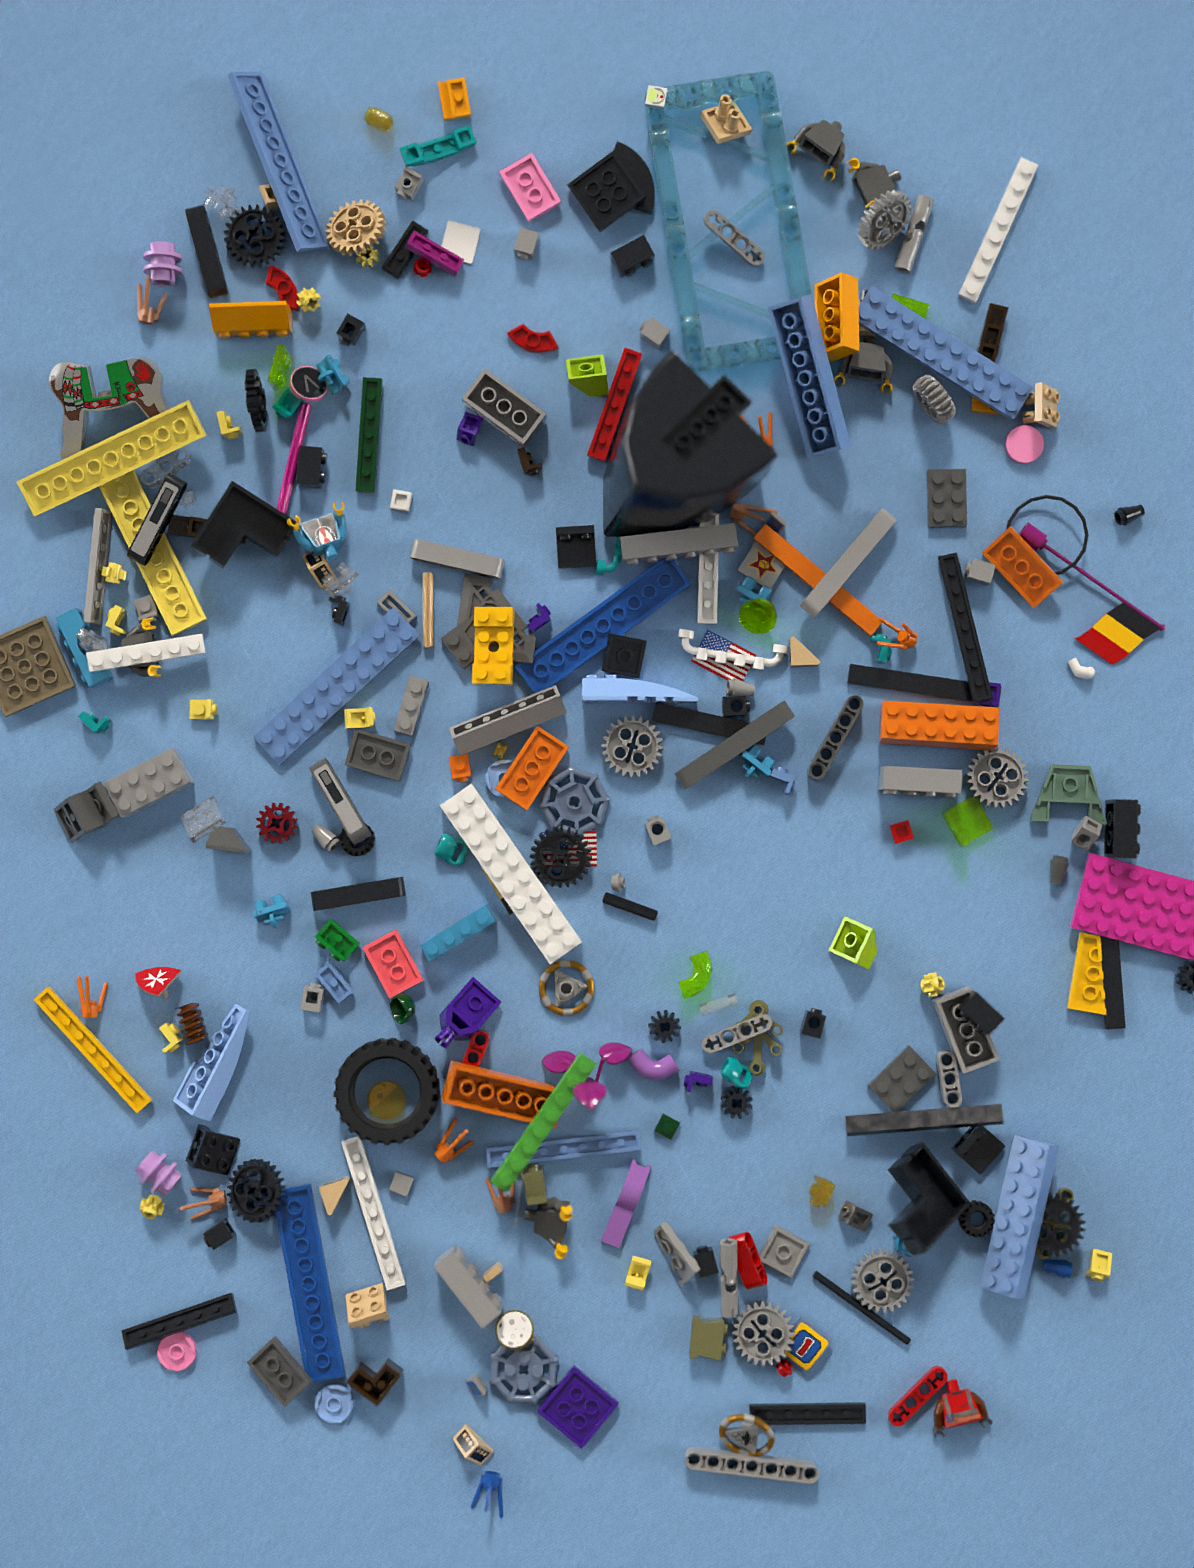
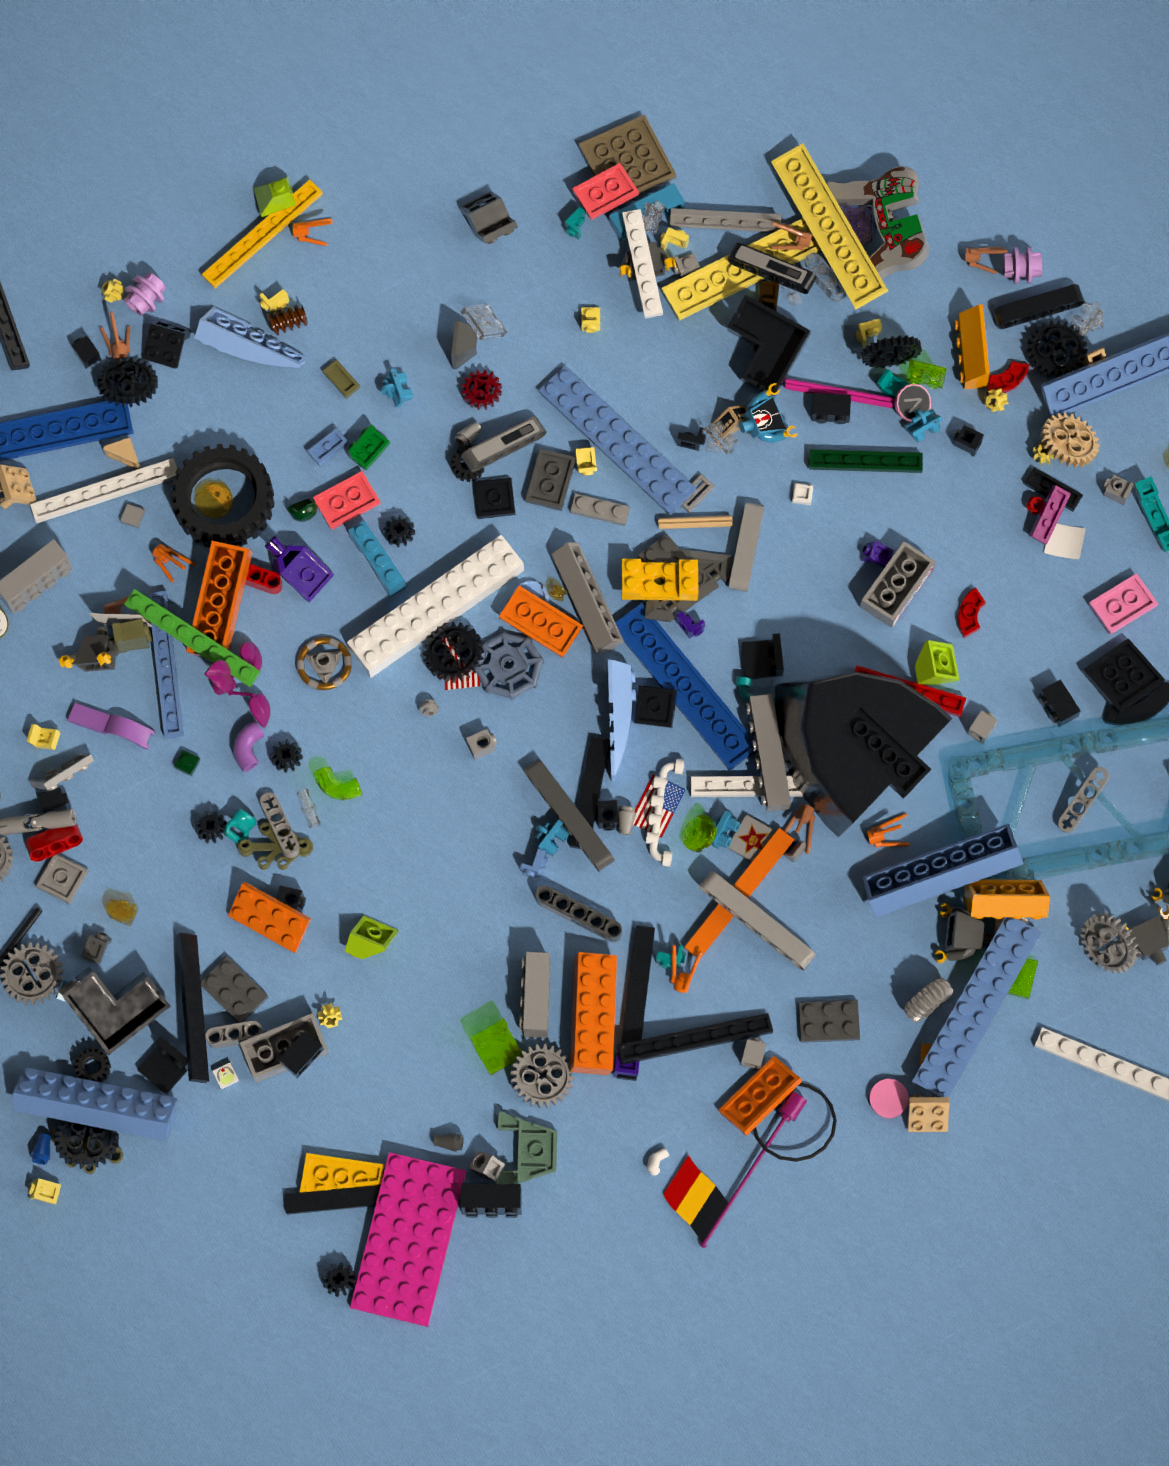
camera: 90 degrees right, 15 degrees down
light yellow gear [101,562,127,584] -> none
light grey brick [103,748,194,818] -> none
shield [135,967,182,999] -> none
light grey brick [300,983,325,1012] -> none
black beam [310,877,406,911] -> none
teal piece [434,834,470,866] -> none
orange bracket [449,754,472,782] -> none
tan tile [483,1262,503,1282] -> none
light grey brick [514,227,539,261] -> none
dark brown bracket [517,447,542,476] -> none
light grey gear [601,715,663,778] -> none
black axle [602,892,658,921] -> none
dark purple bracket [683,1071,713,1092] -> none
tan slope [789,636,821,667] -> none
red plate [889,820,914,844] -> none
light grey piece [894,195,934,274] -> none
dark brown slope [977,303,1009,363] -> none
black cone [1114,504,1145,526] -> none
none -> tile [213,1063,239,1090]
none -> orange plate [228,882,312,953]
none -> lime slope [254,176,296,217]
none -> olive tile [322,359,360,399]
none -> black gear [383,515,415,548]
none -> black tile [474,478,516,519]
none -> coral plate [572,163,639,220]
none -> nougat plant [770,222,812,251]
none -> clear purple bracket [843,205,872,244]

